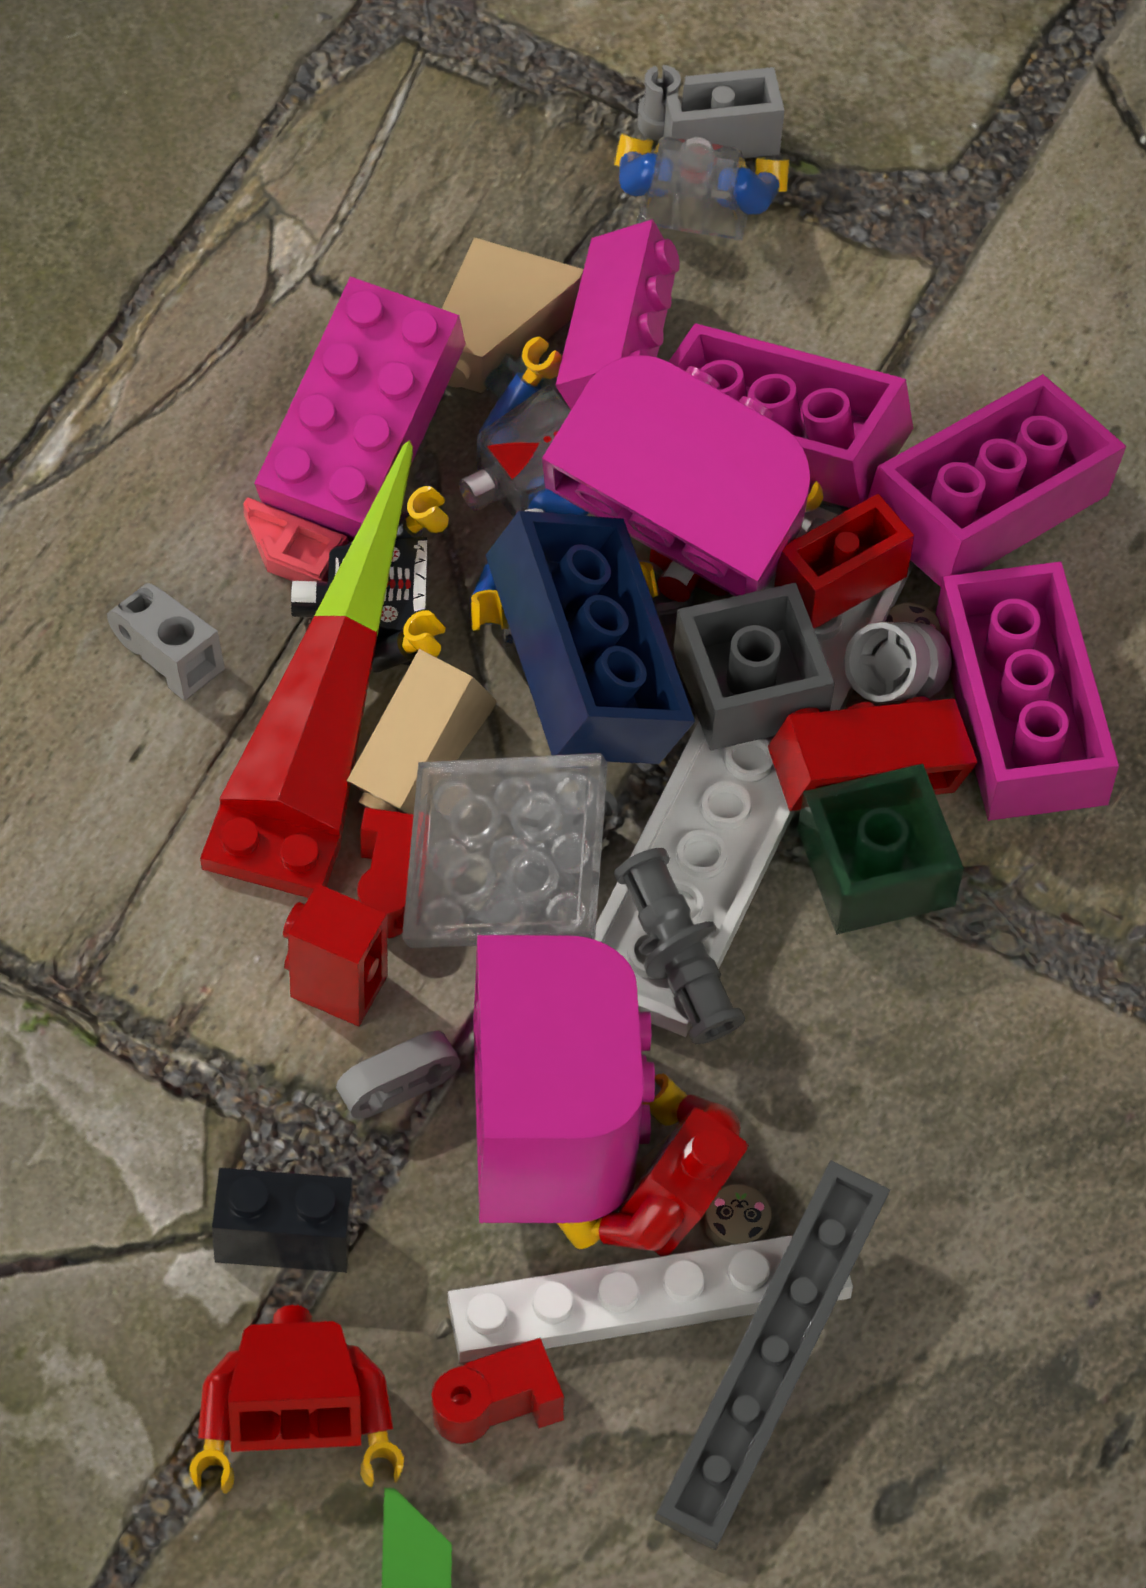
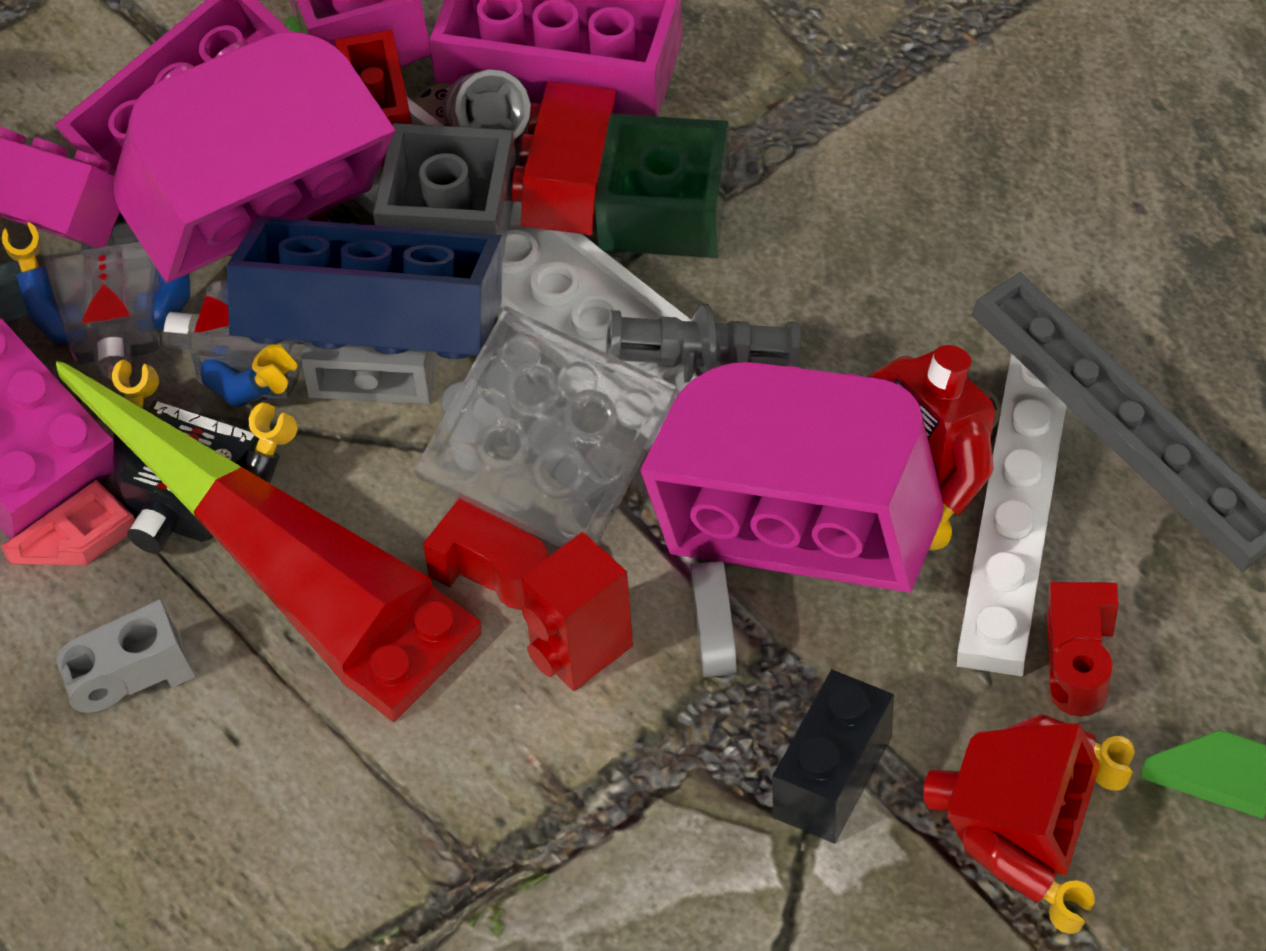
camera: 60 degrees left, 5 degrees down
tan slope [347,649,497,815] -> none

